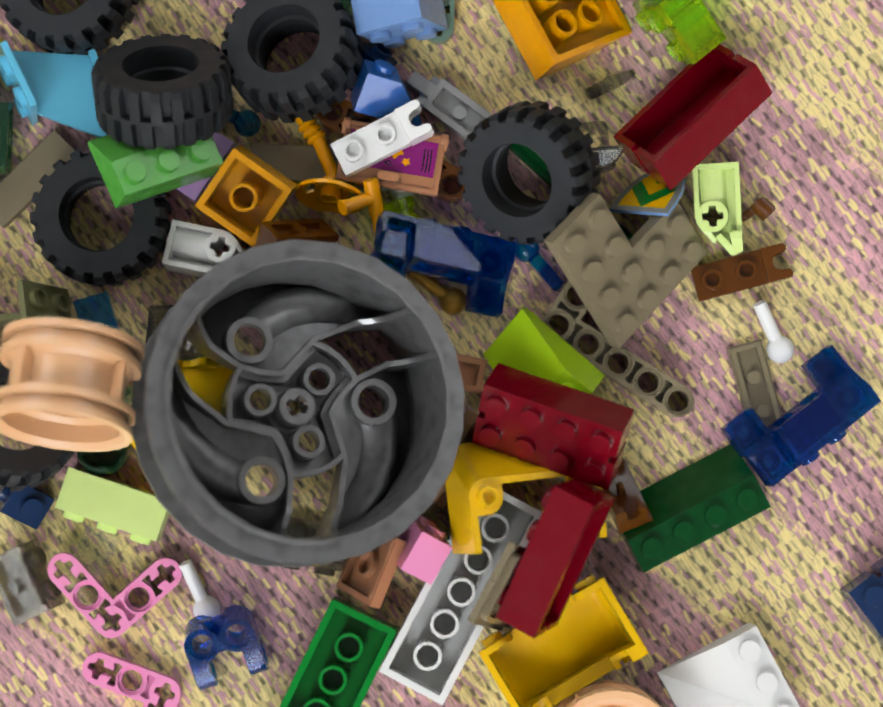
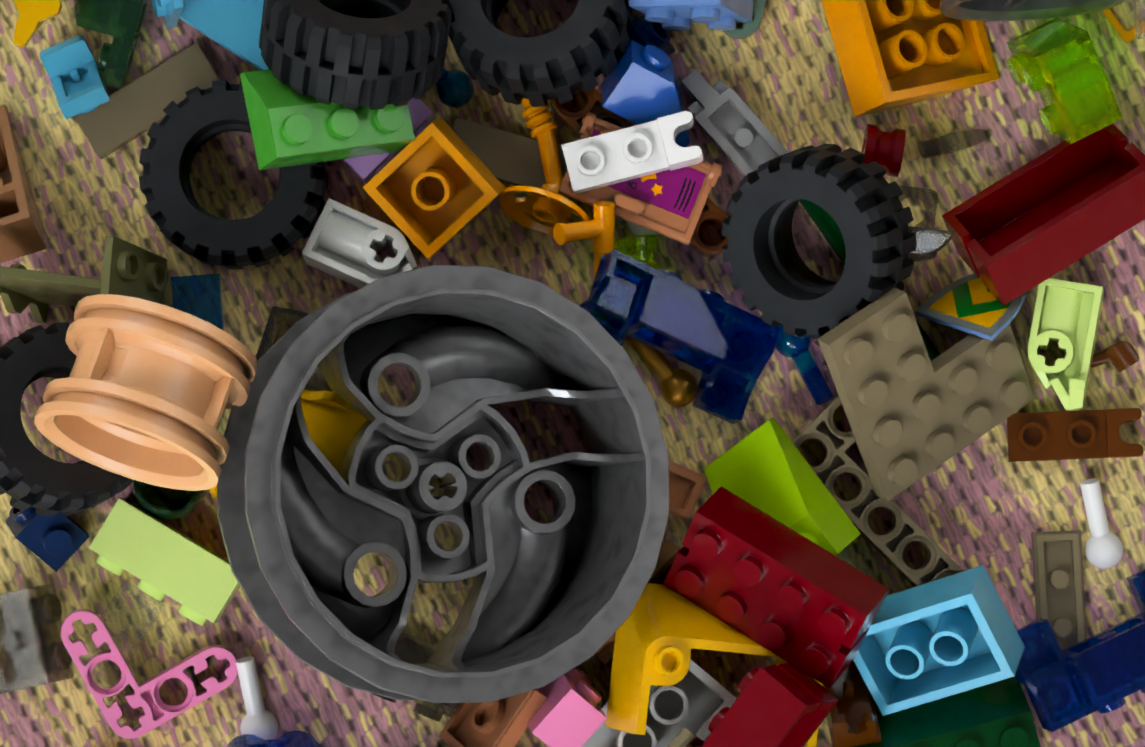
camera: 15 degrees right, 0 degrees up
reddish brown hinge [256,219,339,246] -> none
none -> medium azure brick [854,565,1025,716]
none -> dark red wheel [861,124,906,177]

